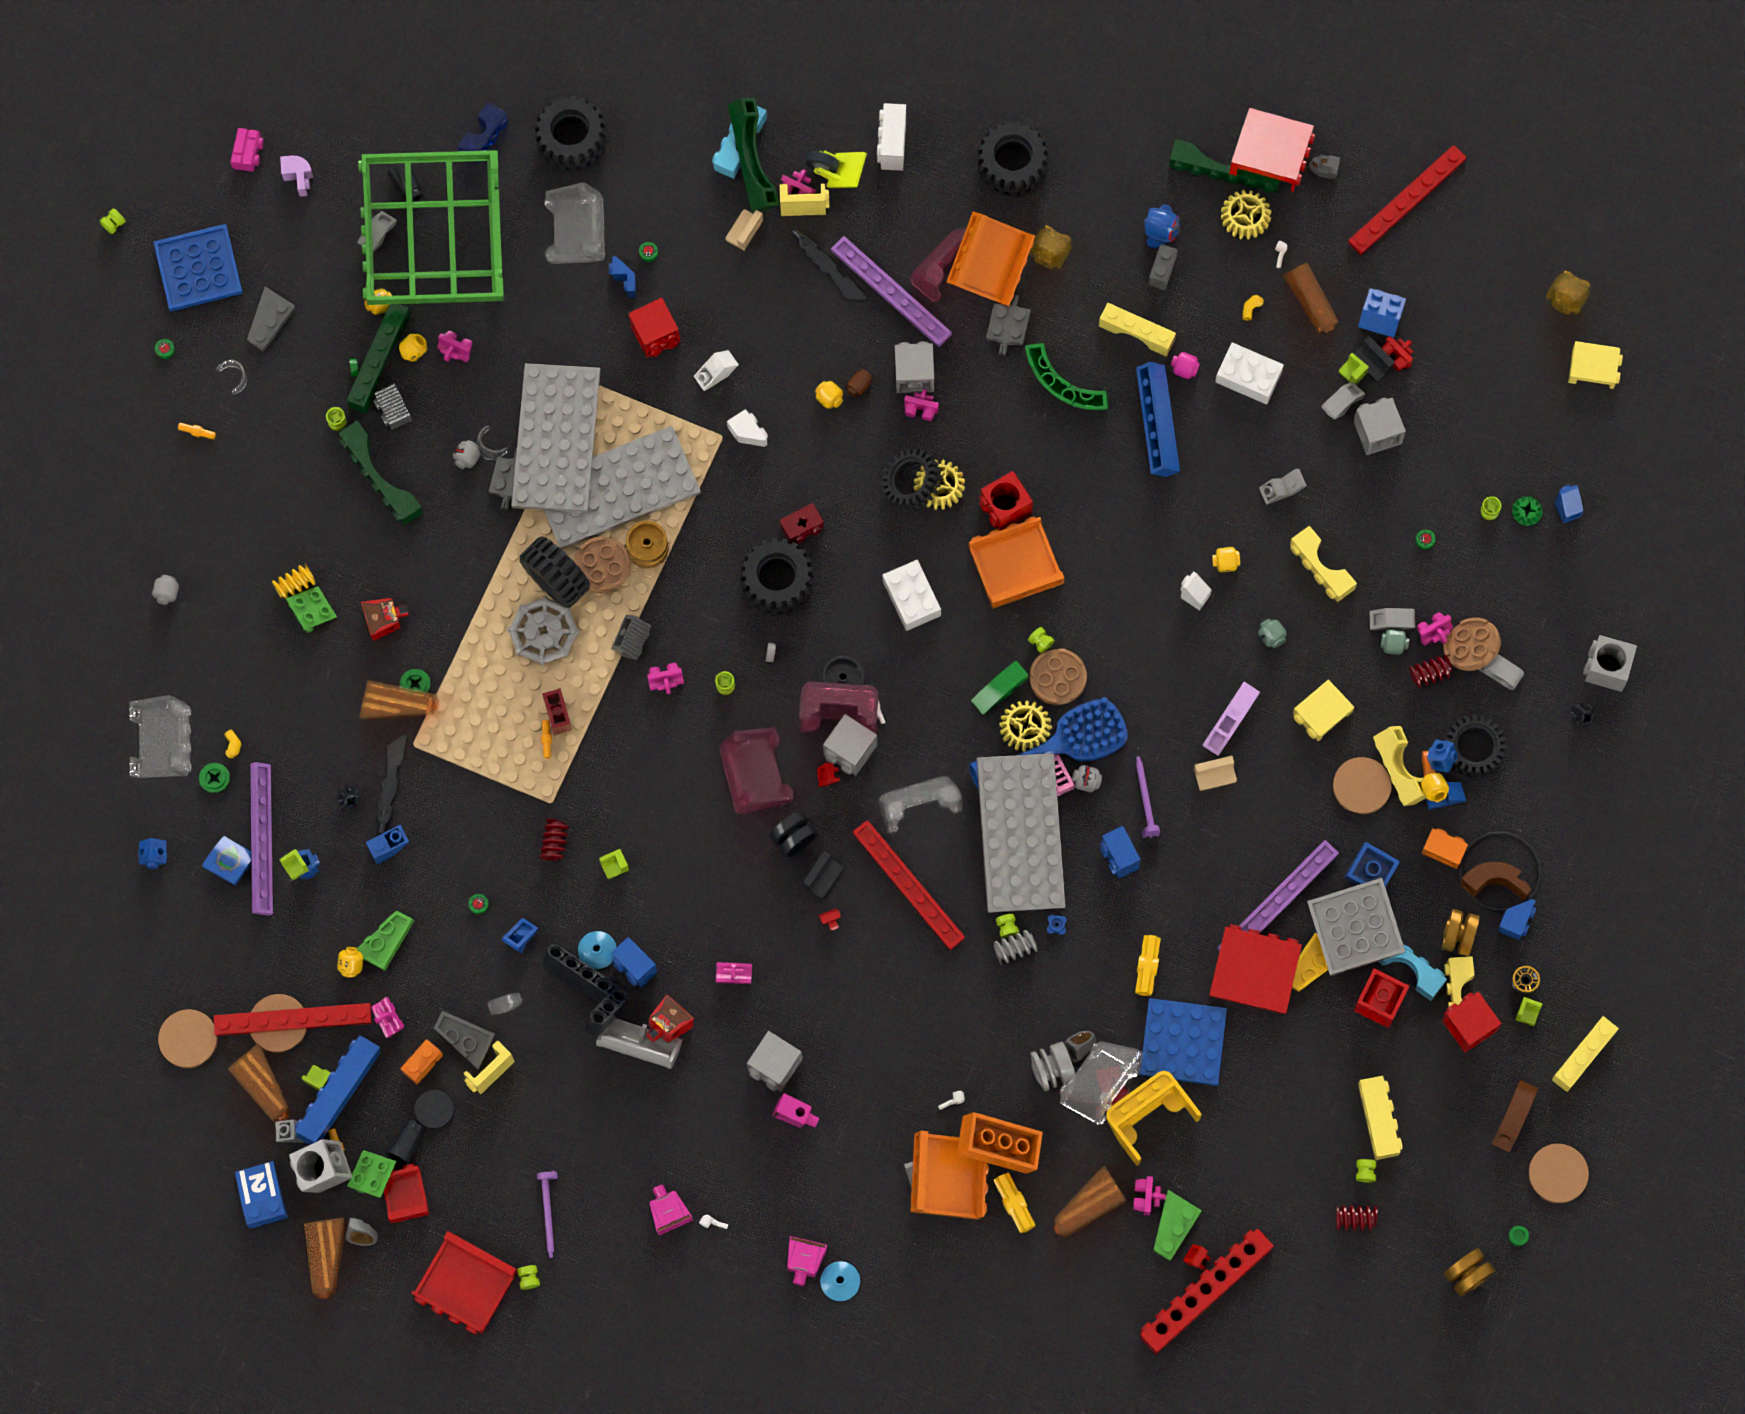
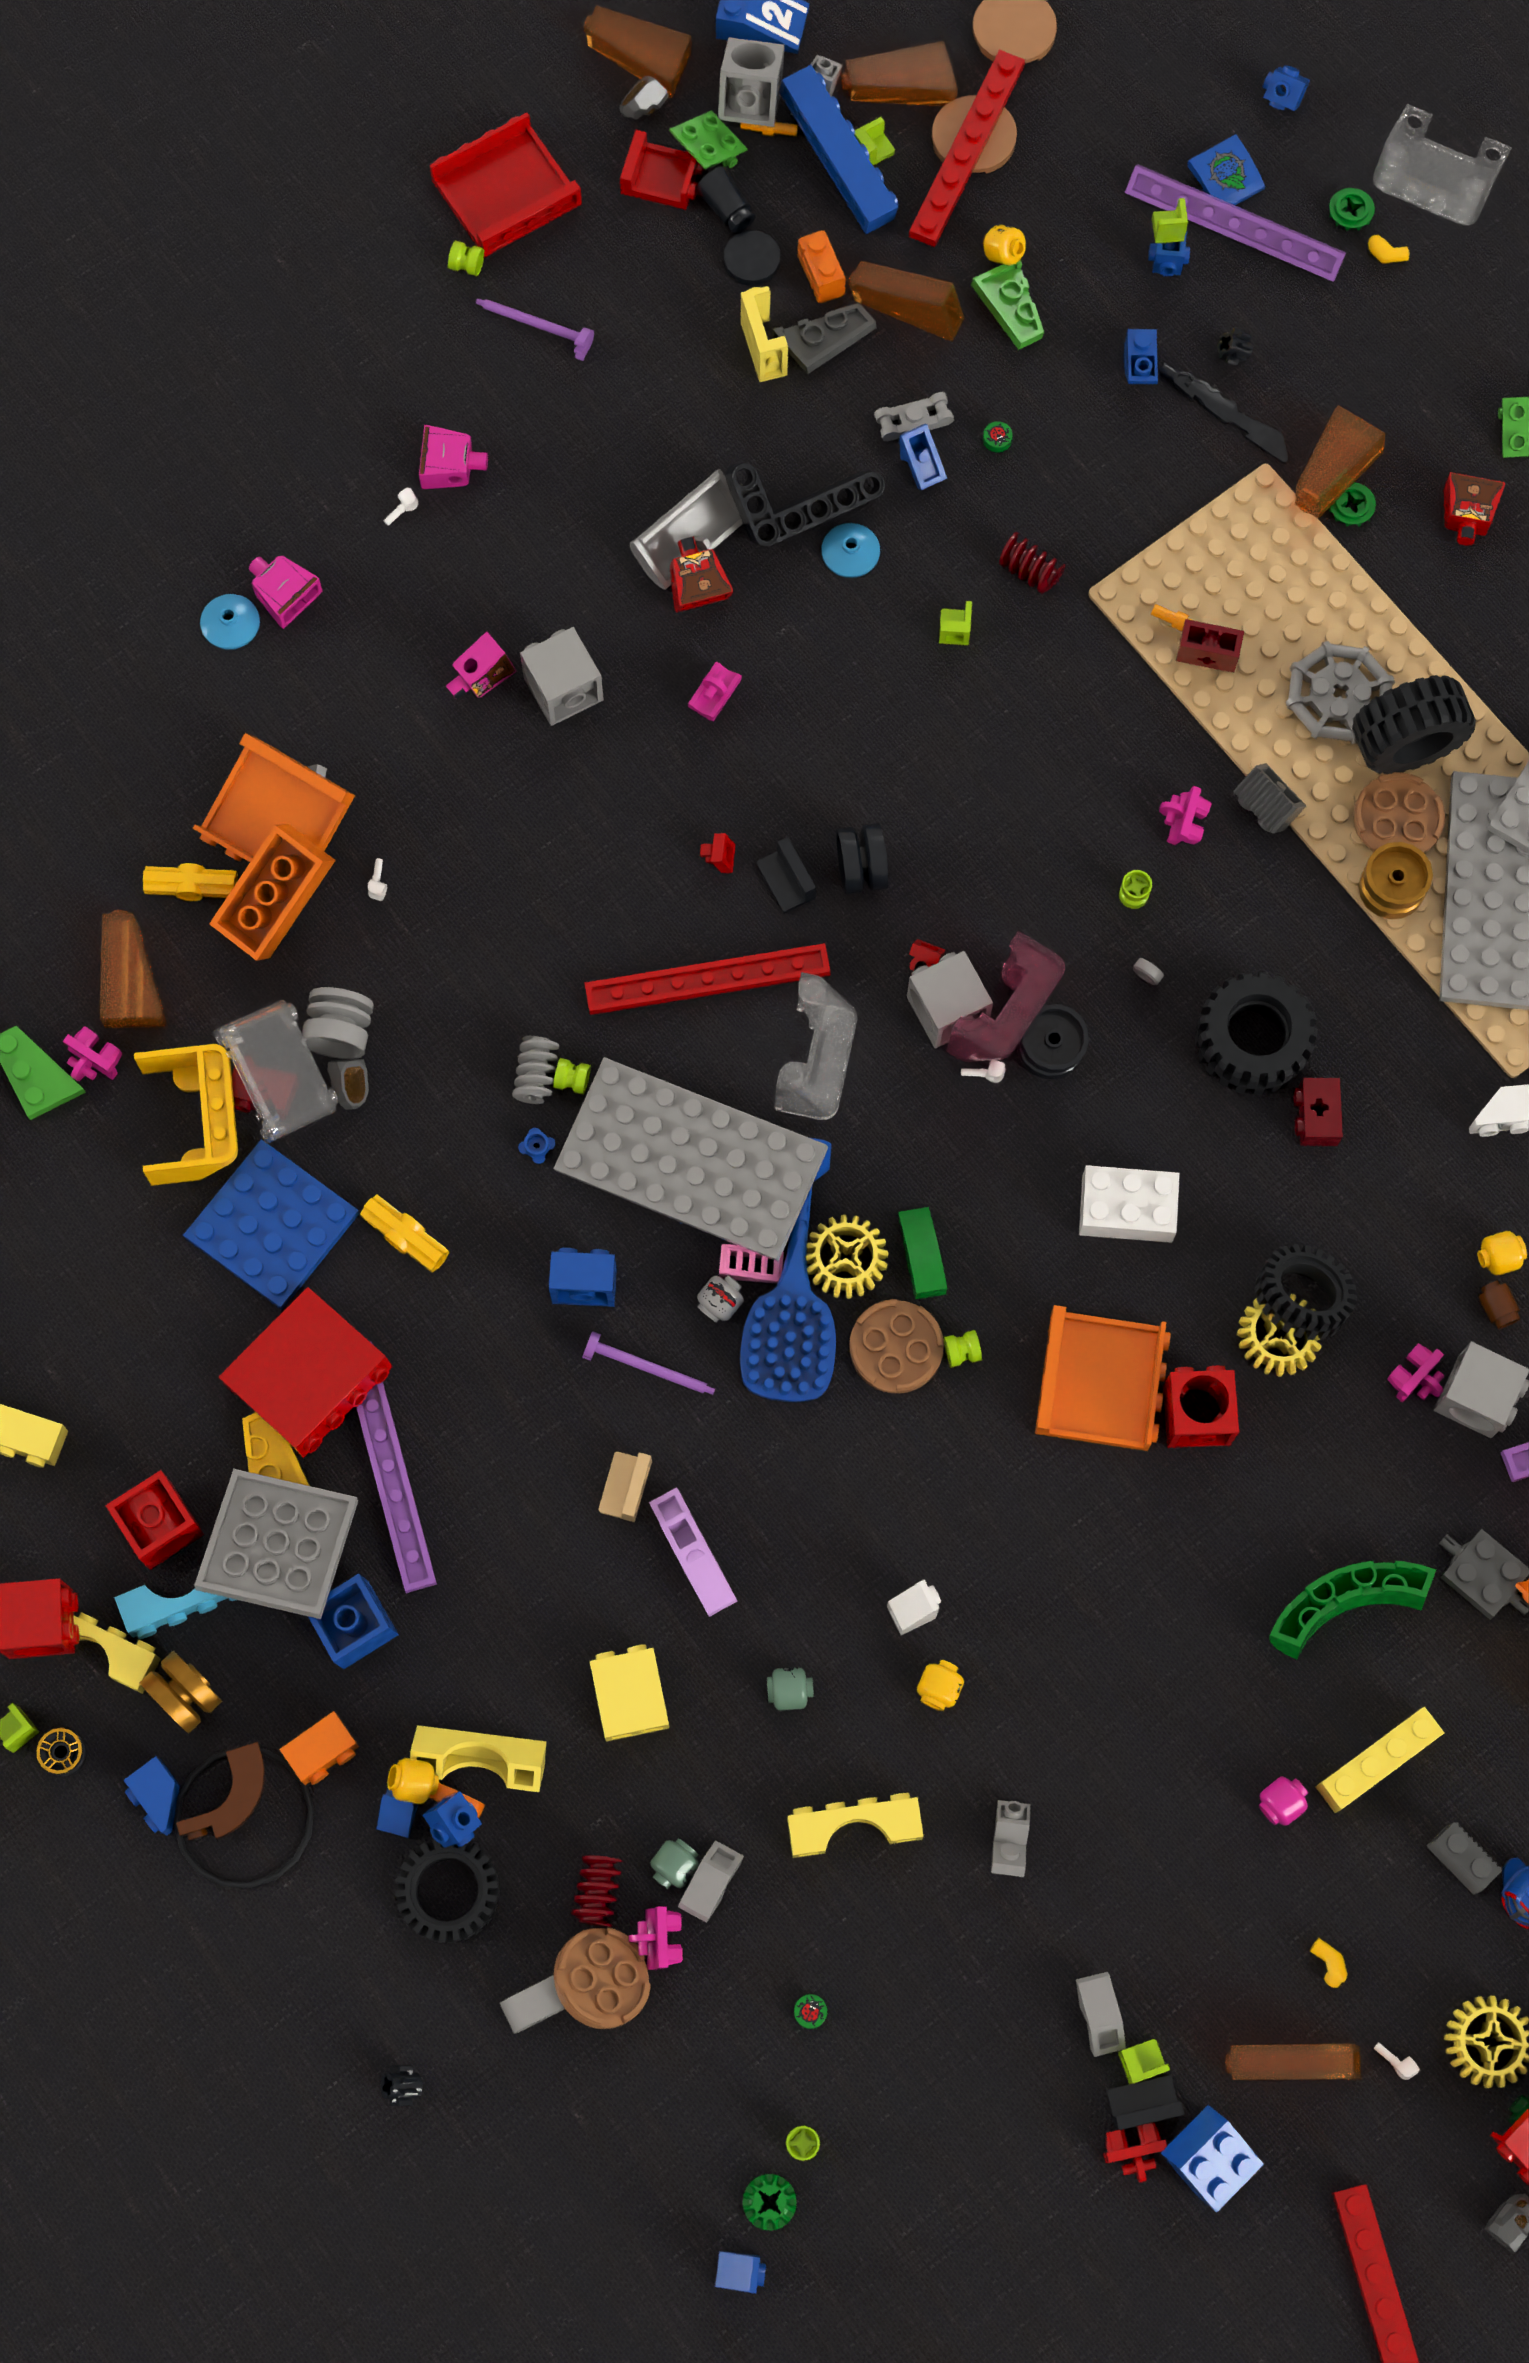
camera: 115 degrees right, 0 degrees up
dark pink hips [371,997,404,1038] -> none
clear helmet [487,993,522,1015] -> none
blue brick [612,937,658,989] -> none
clear pink windscreen [721,727,793,814] -> none
blue brick [1136,362,1180,477] -> none
white brick [1216,343,1284,404] -> none
medium nougat tile [1333,757,1391,815] -> none
light grey brick [1354,398,1406,455] -> none
light grey brick [1583,635,1637,692] -> none
none -> clear orange slope [849,261,964,341]
none -> light grey plate [874,392,954,441]

